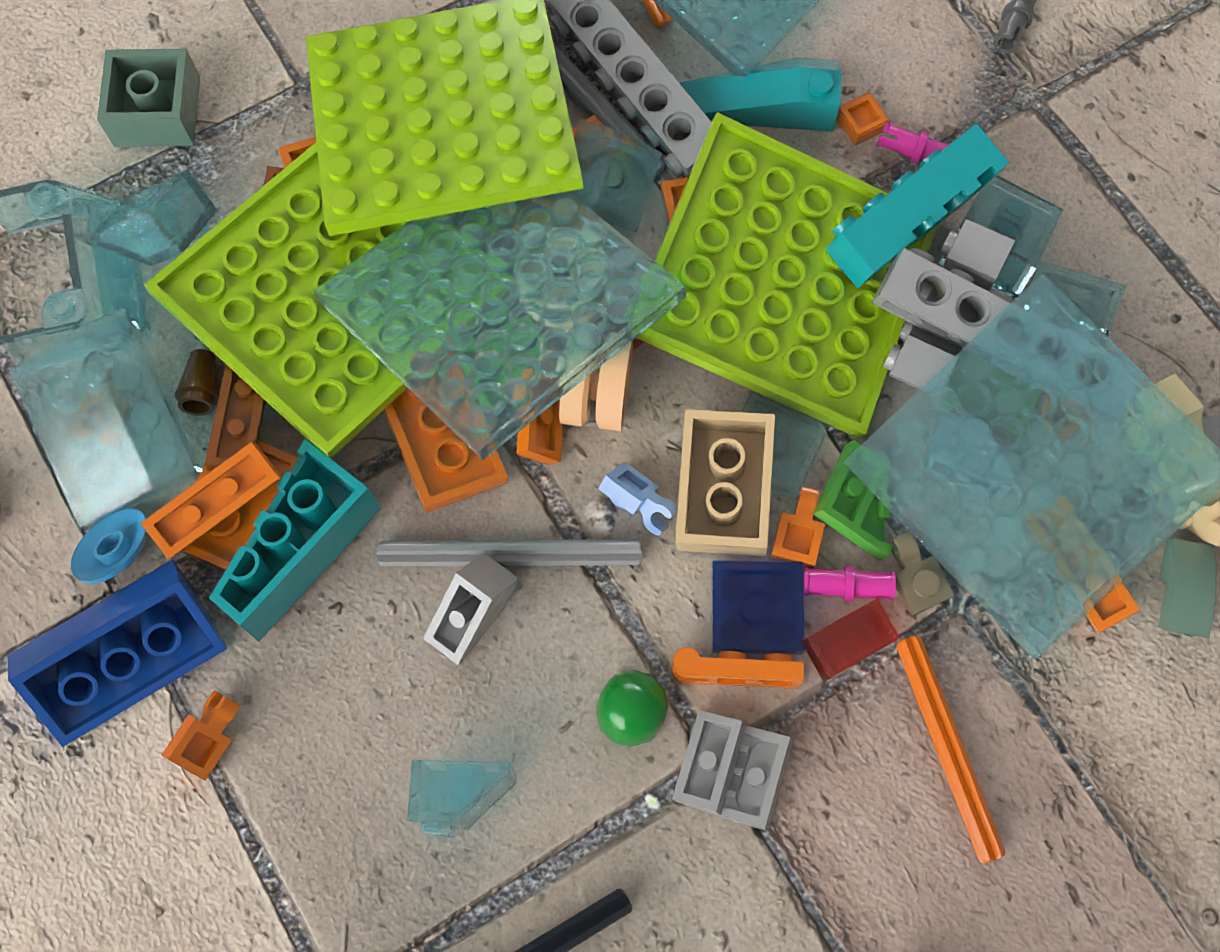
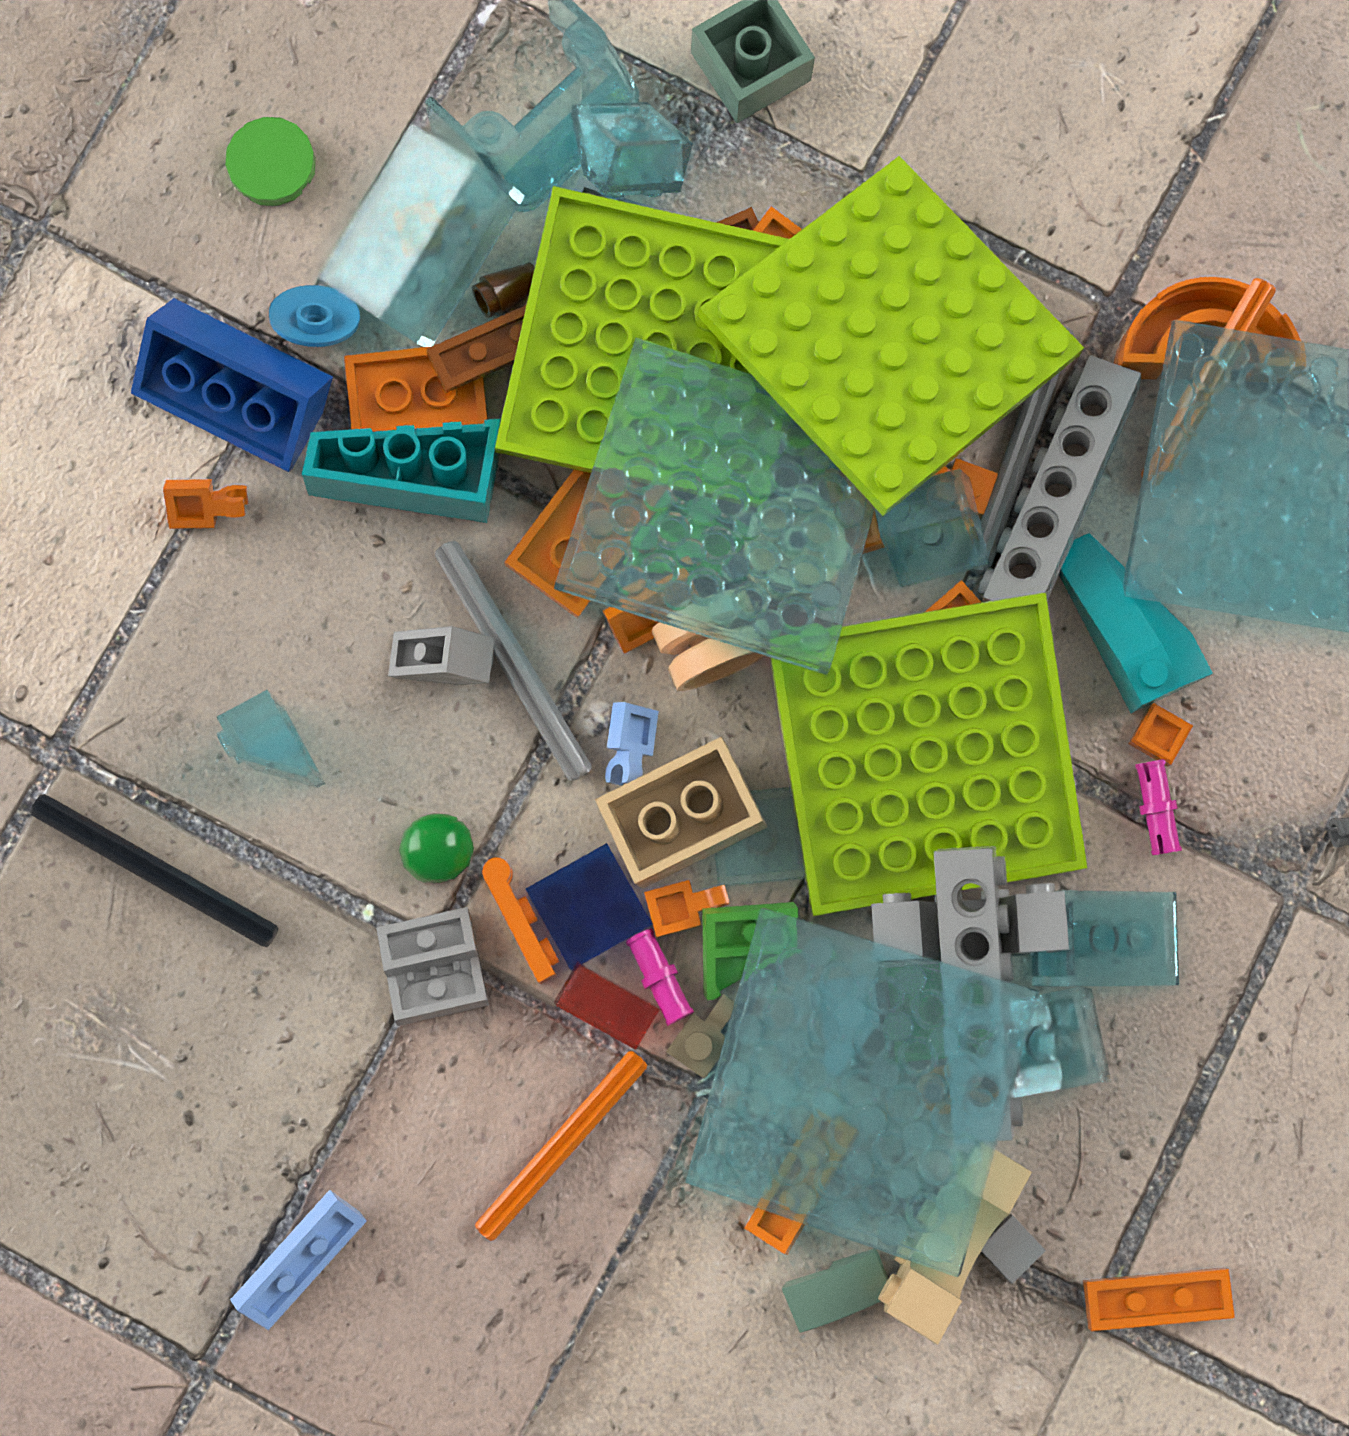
camera: 55 degrees right, 10 degrees up
orange plate [140,441,282,559] -> none
teal wedge [825,123,1010,288] -> none

